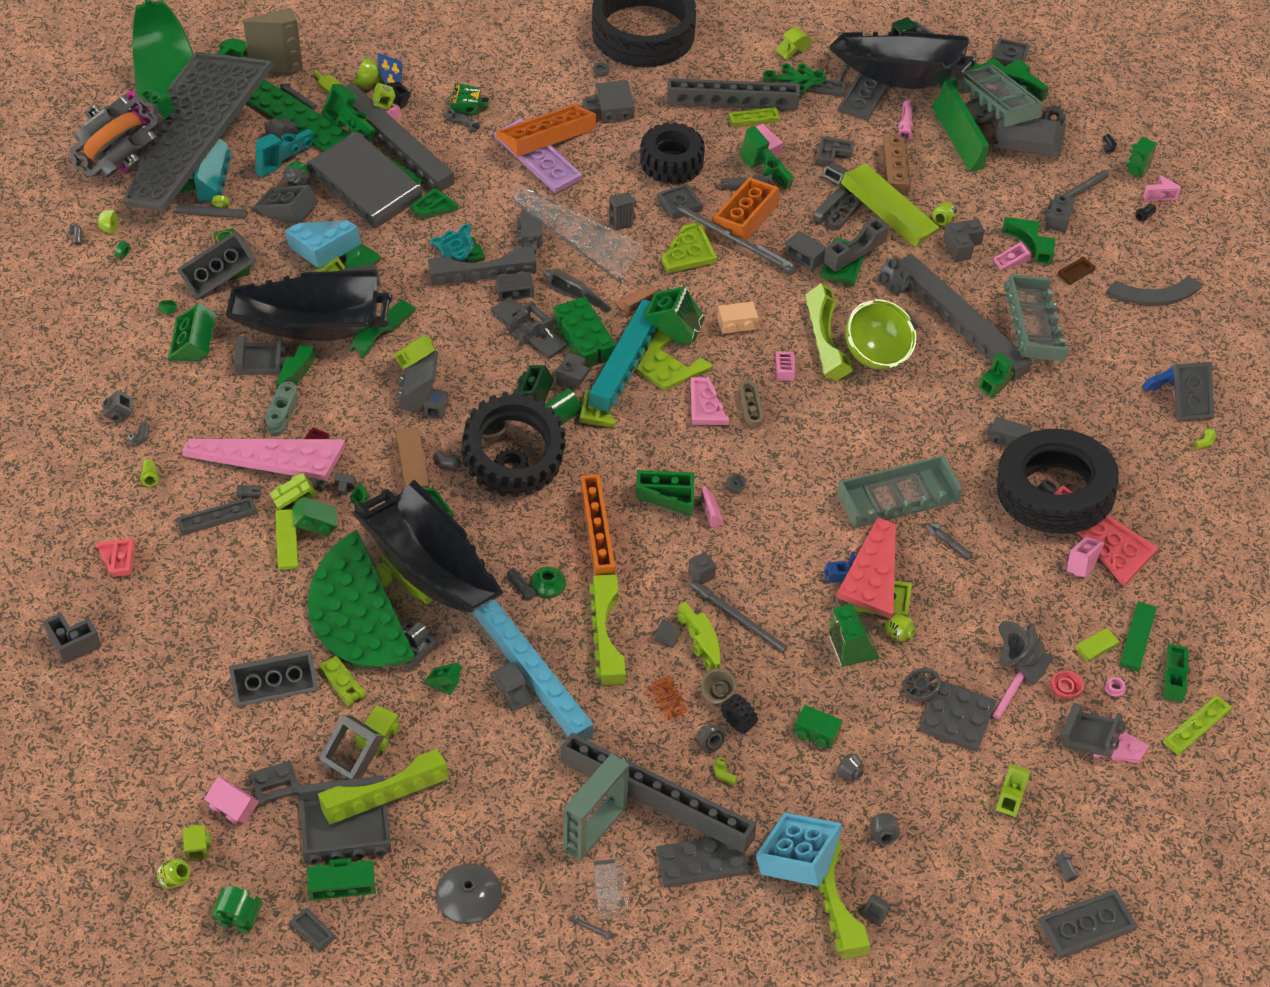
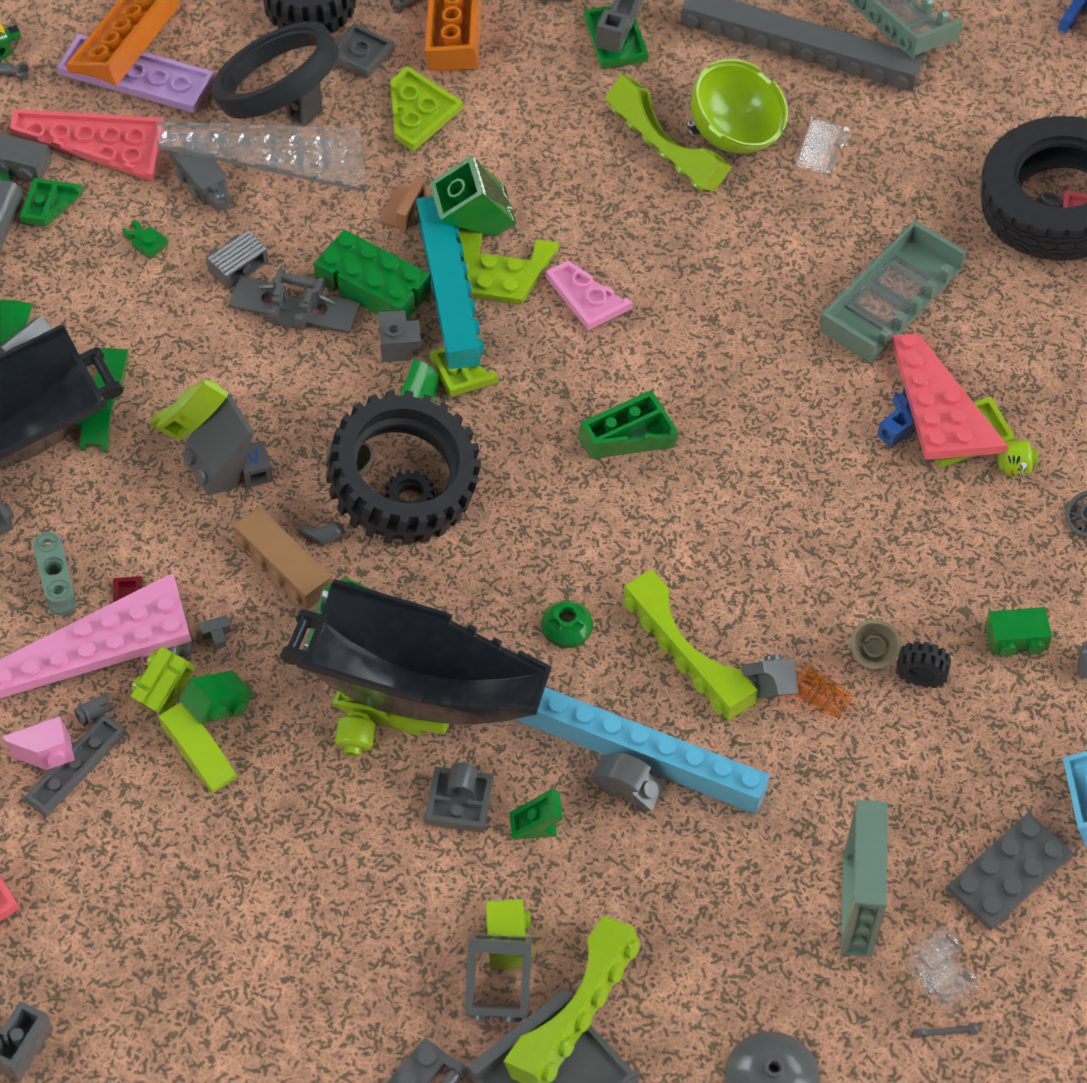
camera: 30 degrees left, 5 degrees up
dark grey slope [229,650,318,707] -> none
green slope [276,344,315,391] -> none
green plate [308,530,417,669] -> none
lime plate [319,655,367,707] -> none
green slope [350,483,370,505] -> none
dark grey arch [428,246,536,285] -> none
teal tile [430,223,474,261] -> none
dark grey axle [507,568,536,600] -> none
dark green brick [512,365,554,402] -> none
dark grey piece [543,268,612,311] -> none
dark grey brick [560,733,756,853] -> none
orange brick [580,474,615,575] -> none
dark grey slope [655,619,681,648] -> none
dark grey bar [677,204,796,275] -> none
lime slope [677,601,720,671] -> none
dark grey brick [688,552,716,585] -> none
dark grey bar [690,580,788,653] -> none
dark grey brick [698,725,726,753] -> none
bright pink slope [701,486,724,527] -> none
lime arm [713,758,738,787] -> none
light nougat brick [717,302,758,334] -> none
dark grey tile [726,474,746,493] -> none
dark tan plate [739,381,764,428] -> none
bright pink slope [776,351,795,381] -> none
dark grey brick [785,230,826,271] -> none
green slope [828,604,879,667] -> none
dark grey dish [877,259,910,294] -> none
dark grey piece [926,522,973,560] -> none
green brick [978,353,1014,398] -> none
dark grey brick [987,417,1032,446] -> none
none -> bright pink slope [3,716,75,770]
none -> coral wing [10,109,165,182]
none -> black tyre [211,22,338,119]
none -> dark grey brick [742,654,798,699]
none -> clear brick [795,117,851,176]

